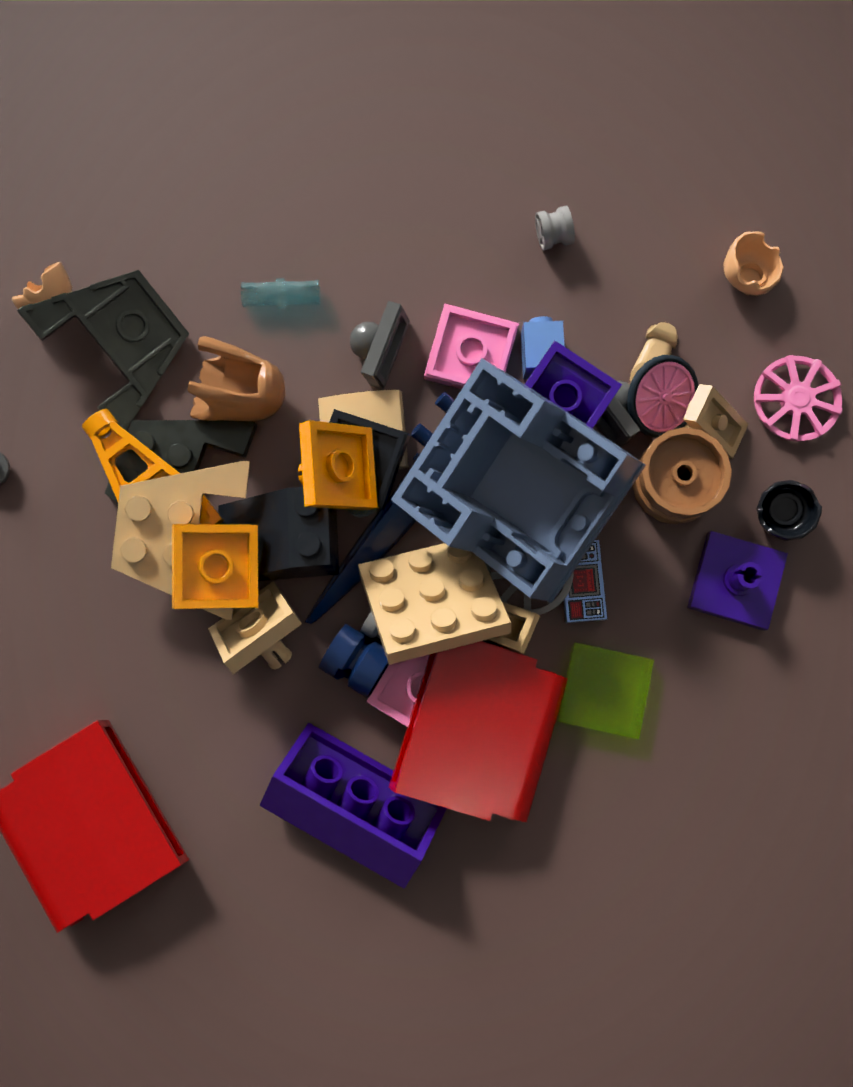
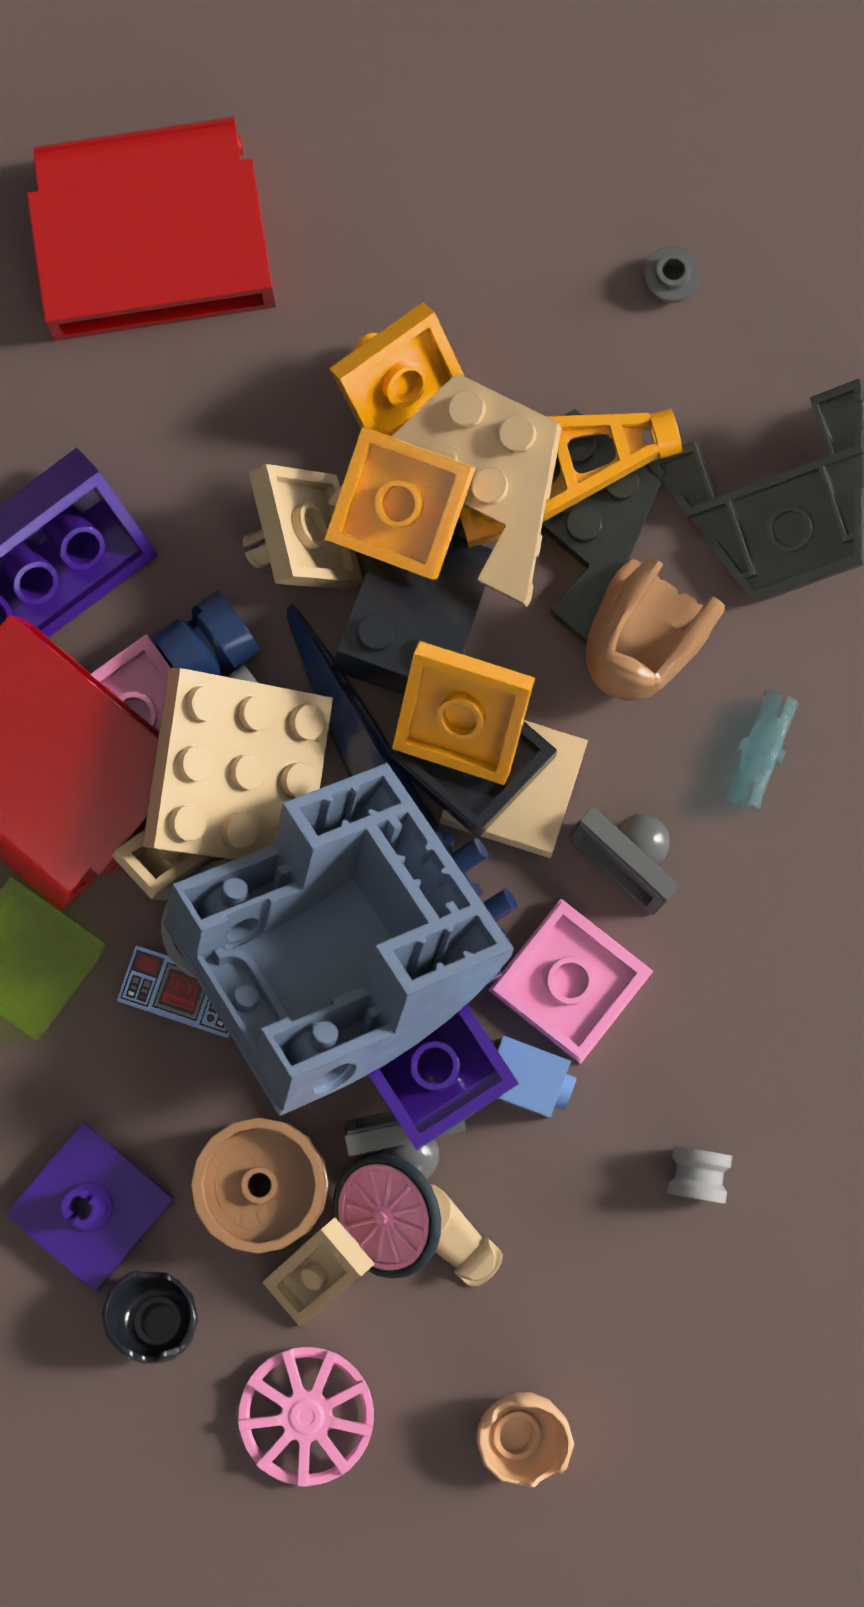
camera: 115 degrees right, 0 degrees up
none -> light orange tile [329,302,465,437]

